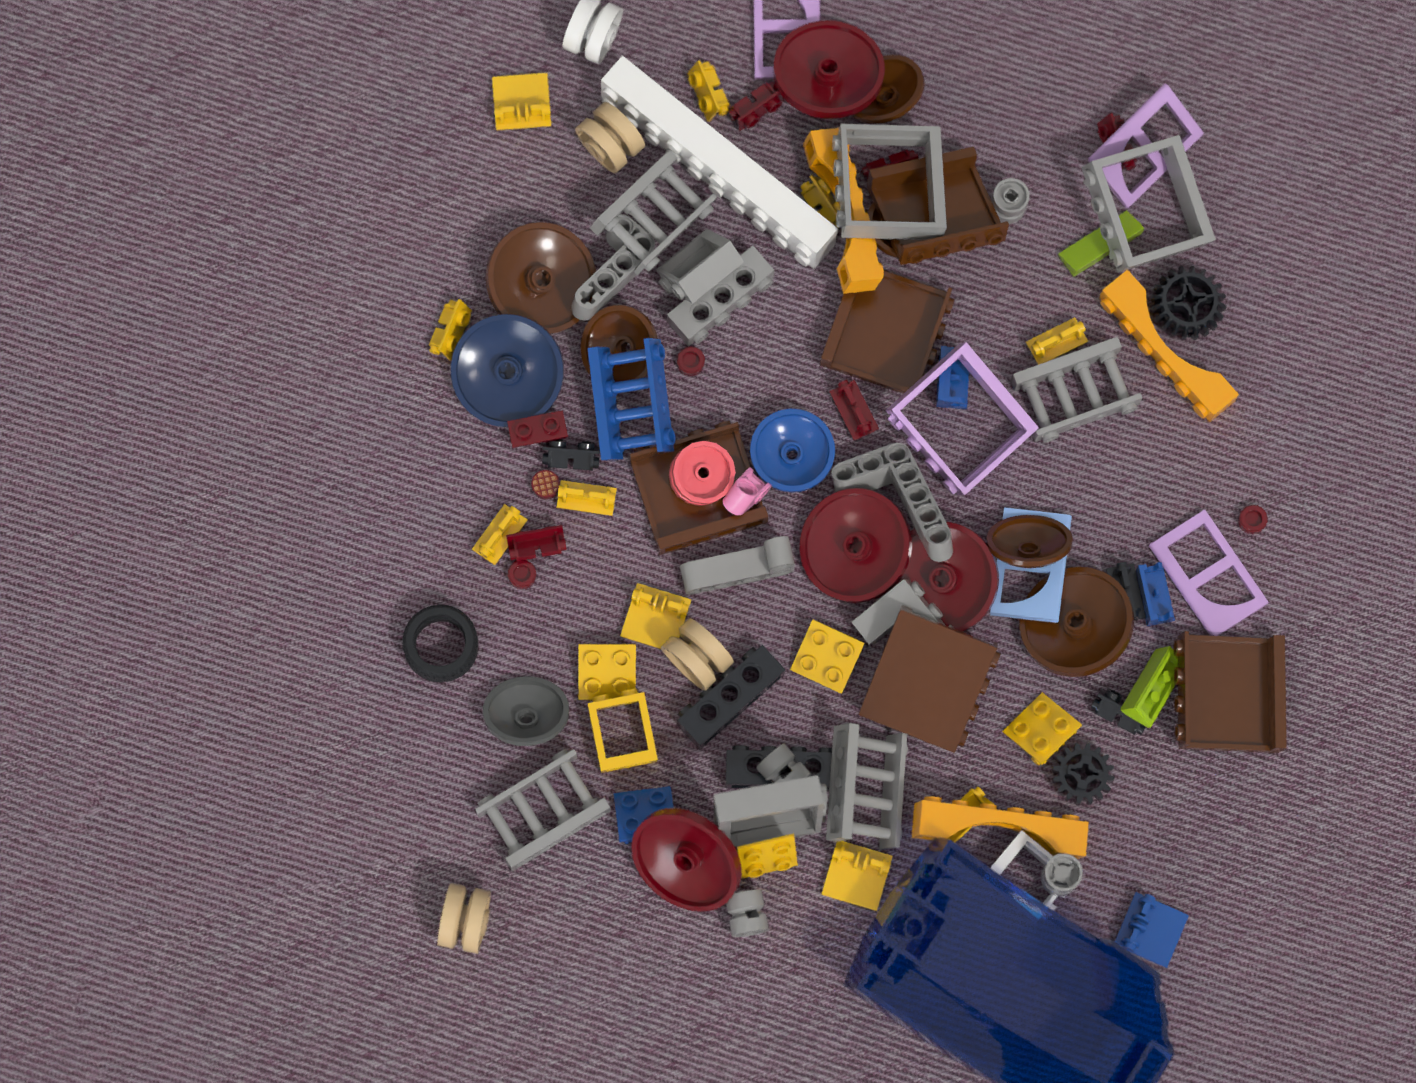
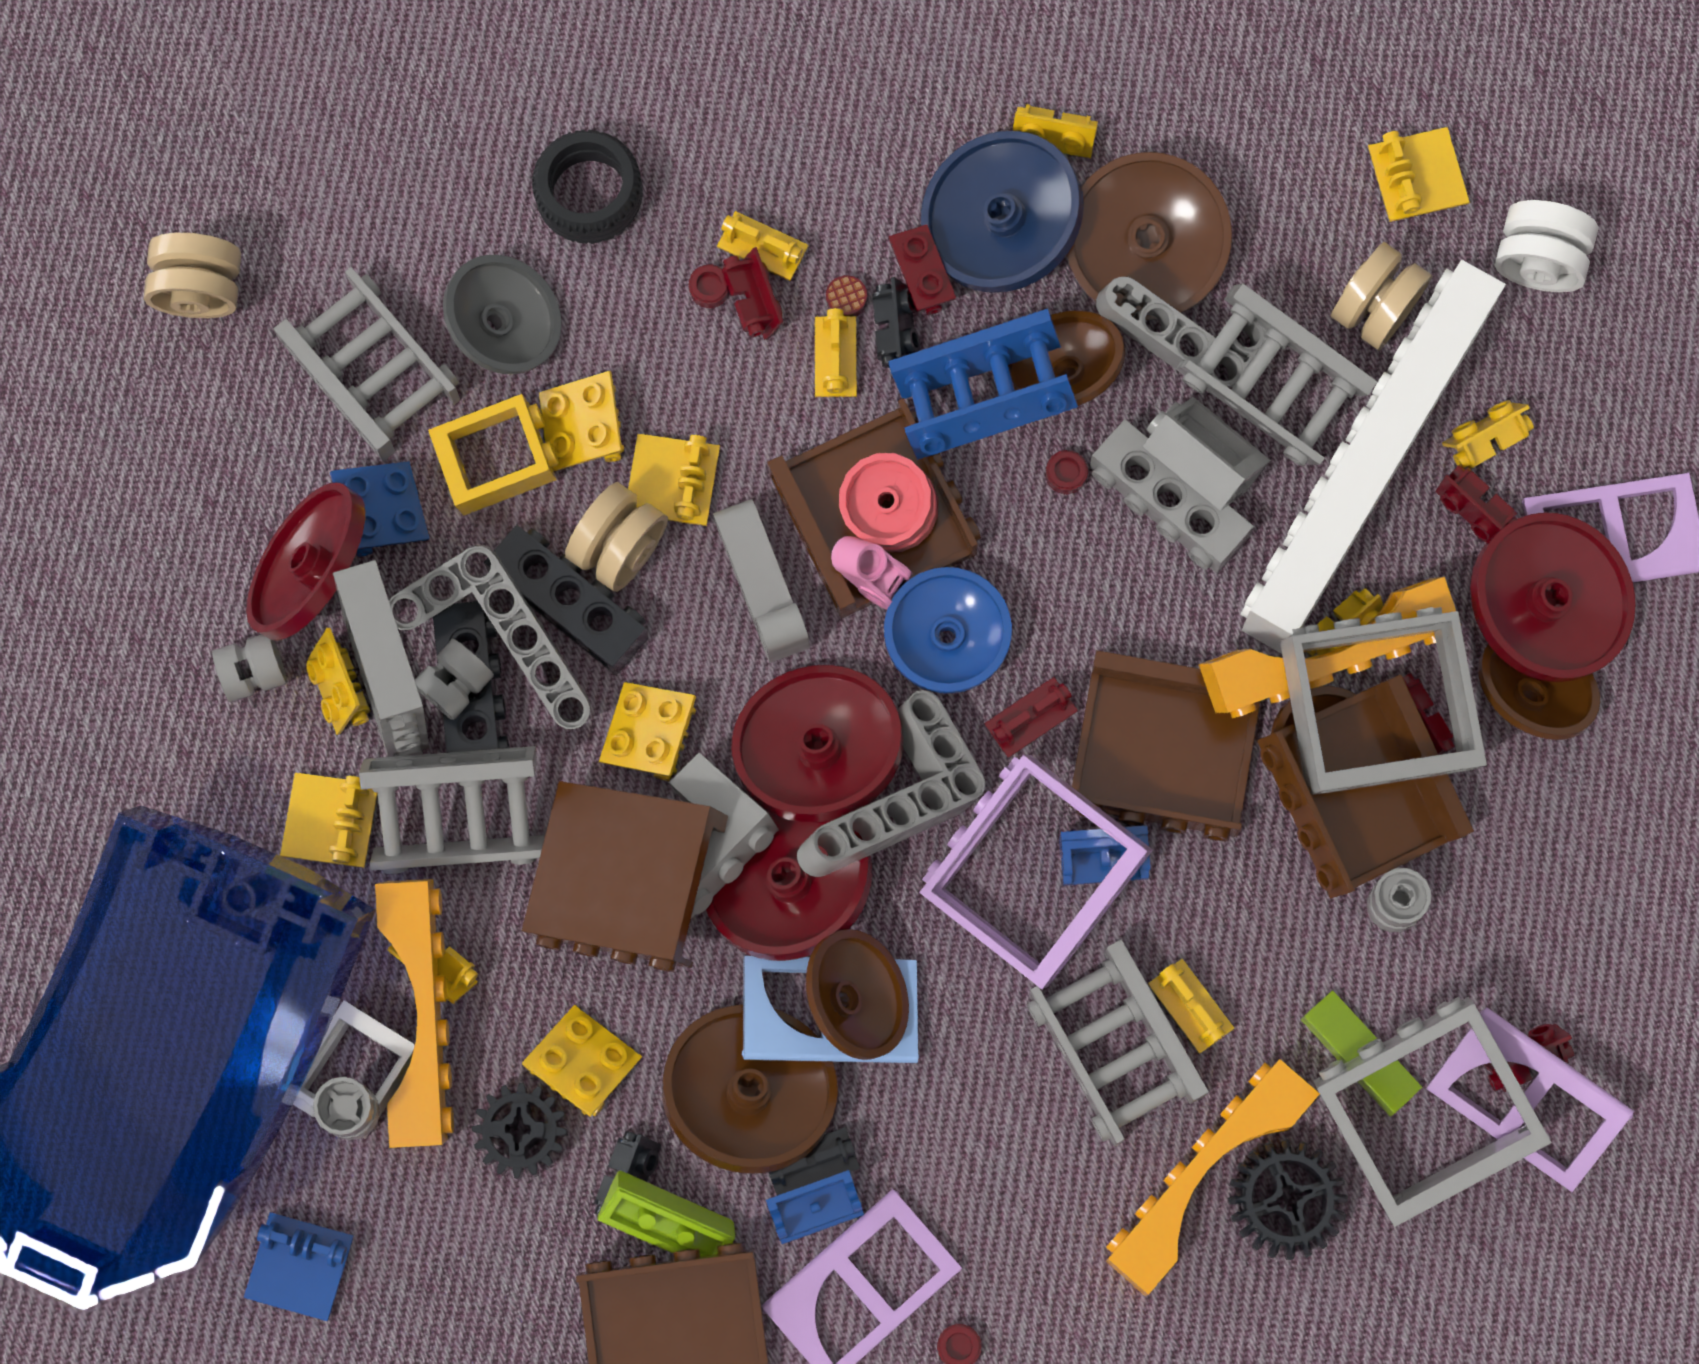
camera: 90 degrees right, 0 degrees up
none -> light grey beam [389,545,590,729]

